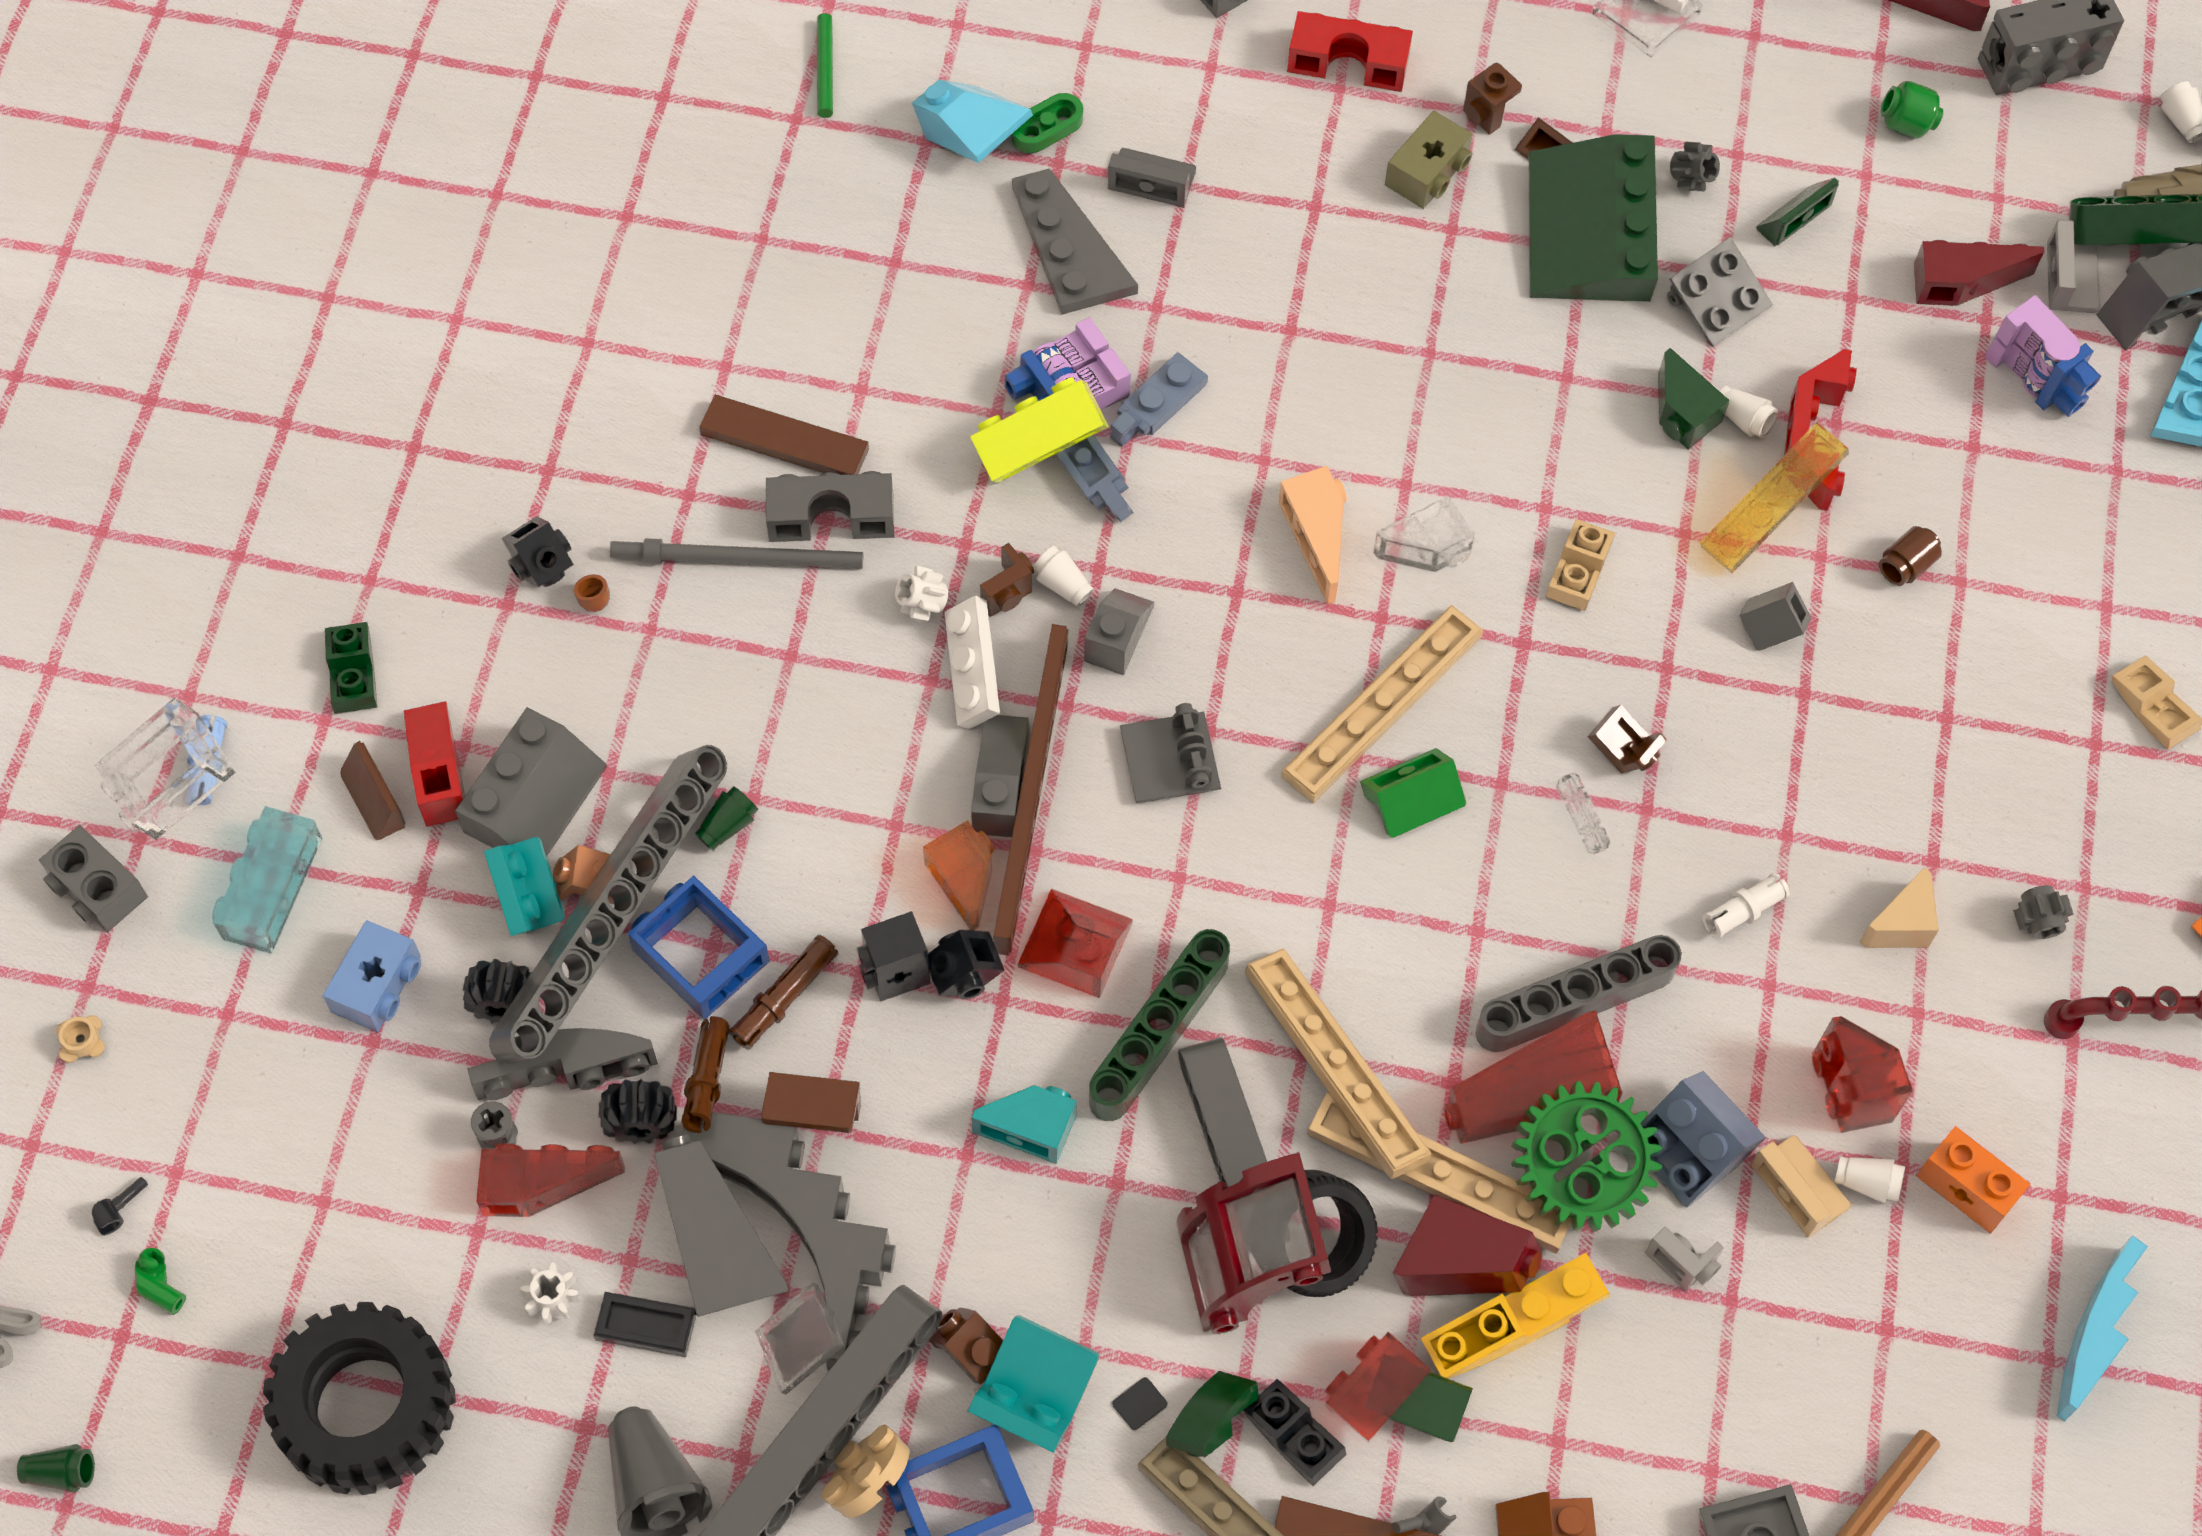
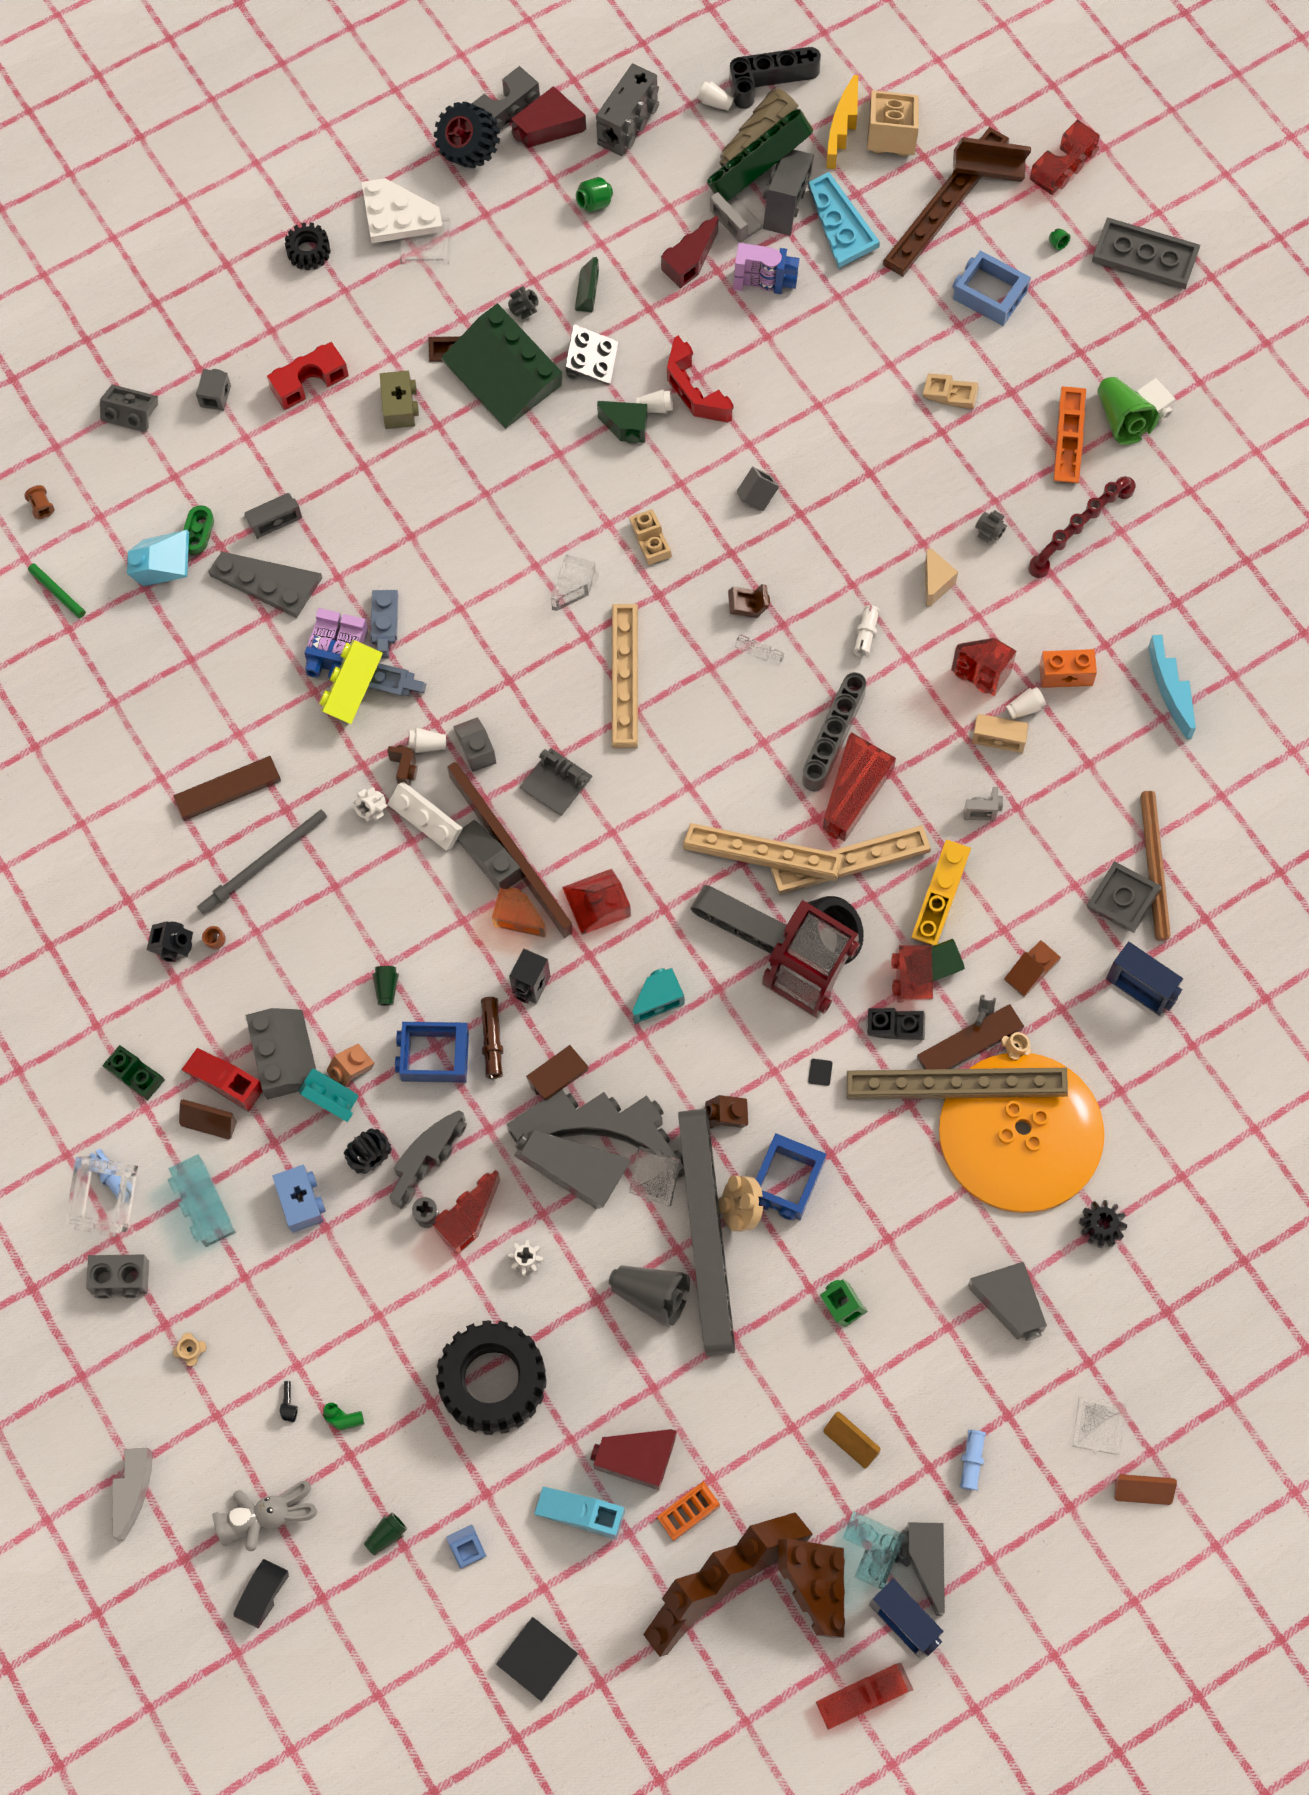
camera: 40 degrees left, 5 degrees up
dark grey beam [489,745,727,1064] -> none
black tile [594,1292,697,1357] -> none
black gear [598,1078,677,1144] -> none
reddish brown pin [681,1016,730,1133] -> none
dark grey arch [766,471,895,542] -> none
black brick [928,930,1005,1000] -> none
teal bracket [968,1315,1100,1453] -> none
dark green beam [1089,929,1230,1121] -> none
dark green slope [1166,1371,1259,1458] -> none
light nougat slope [1279,466,1347,604] -> none
green panel [1360,748,1466,838] -> none
dark red slope [1392,1195,1542,1296] -> none
reddish brown bracket [1463,62,1522,135] -> none
green gear [1511,1081,1662,1232] -> none
sand blue slope [1640,1071,1766,1208] -> none
clear yellow plate [1700,422,1849,574] -> none
reddish brown brick [1879,526,1942,586] -> none

